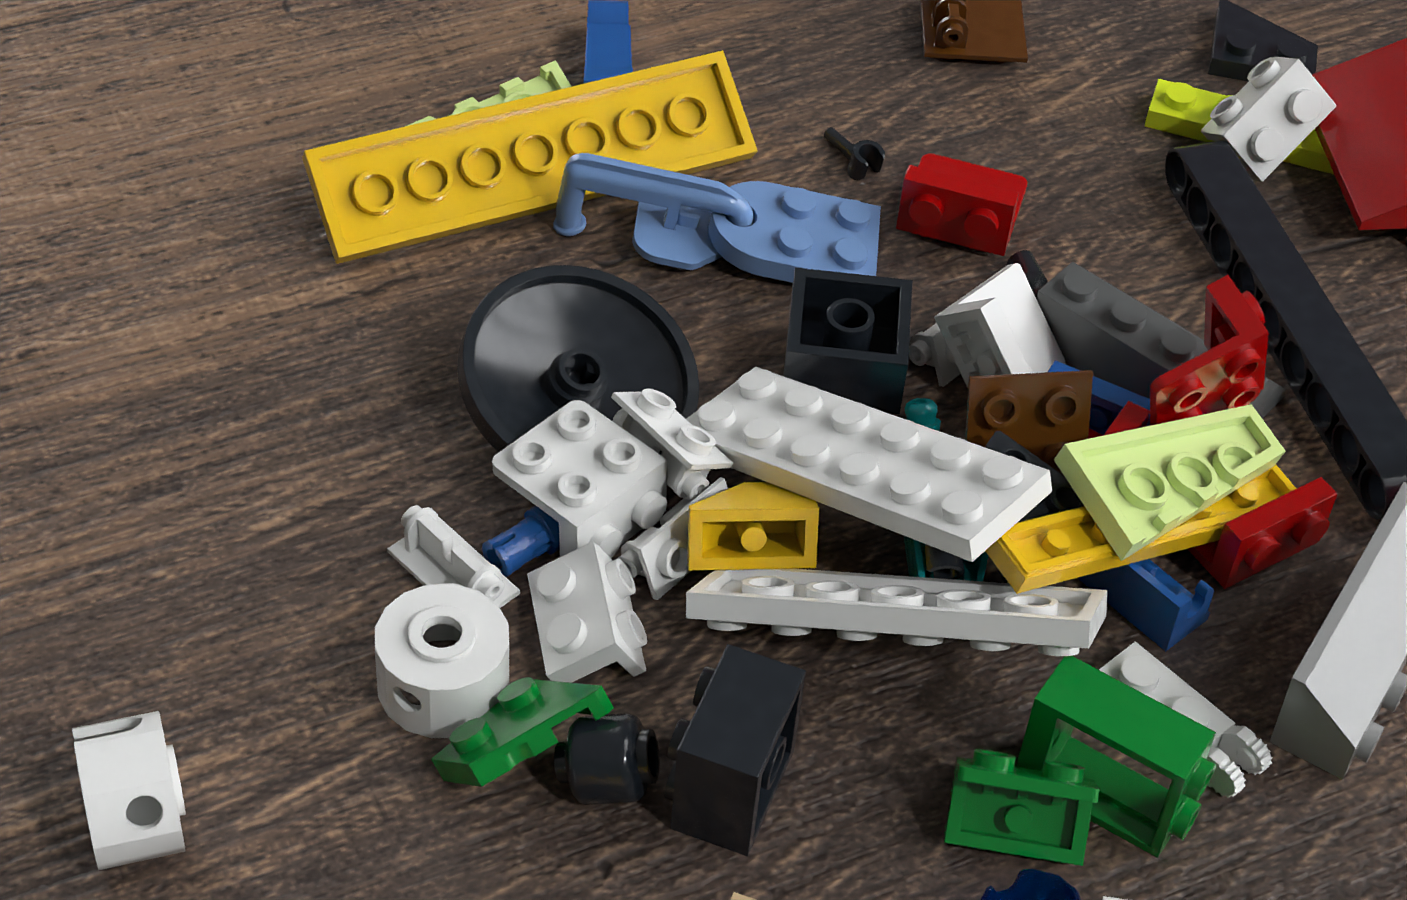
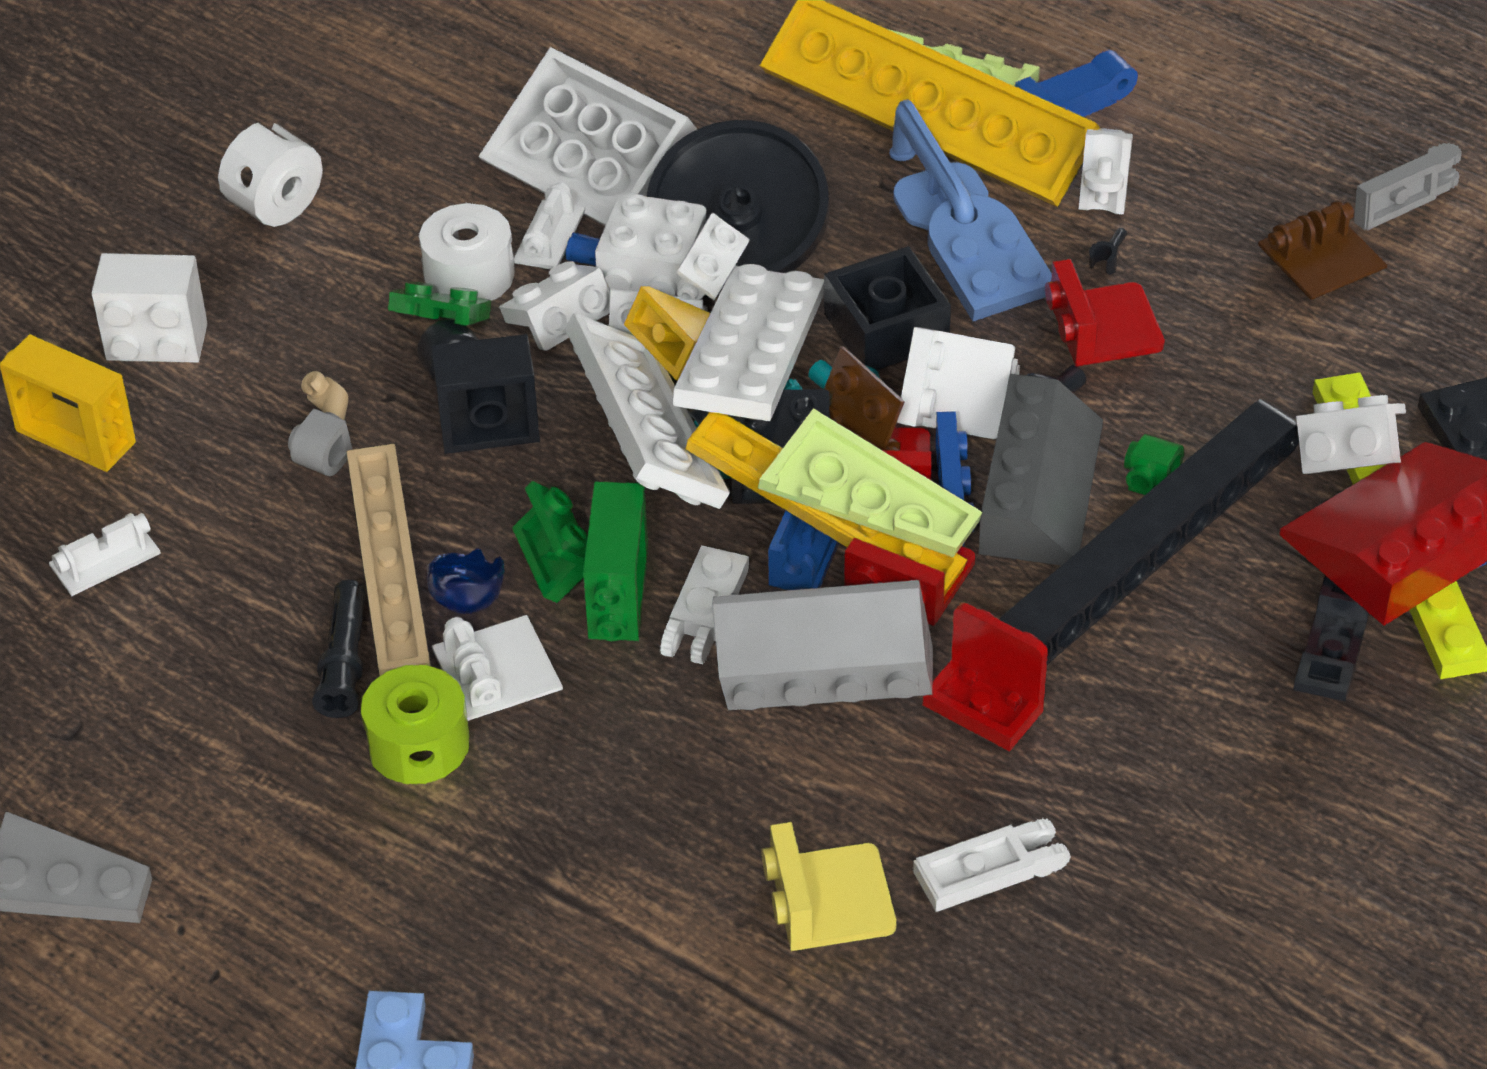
camera: 65 degrees right, 0 degrees up
red bracket [1150,275,1269,426] -> none
none -> white slope [478,47,697,226]
none -> white hips [1079,128,1133,215]
none -> green plate [1124,434,1184,495]

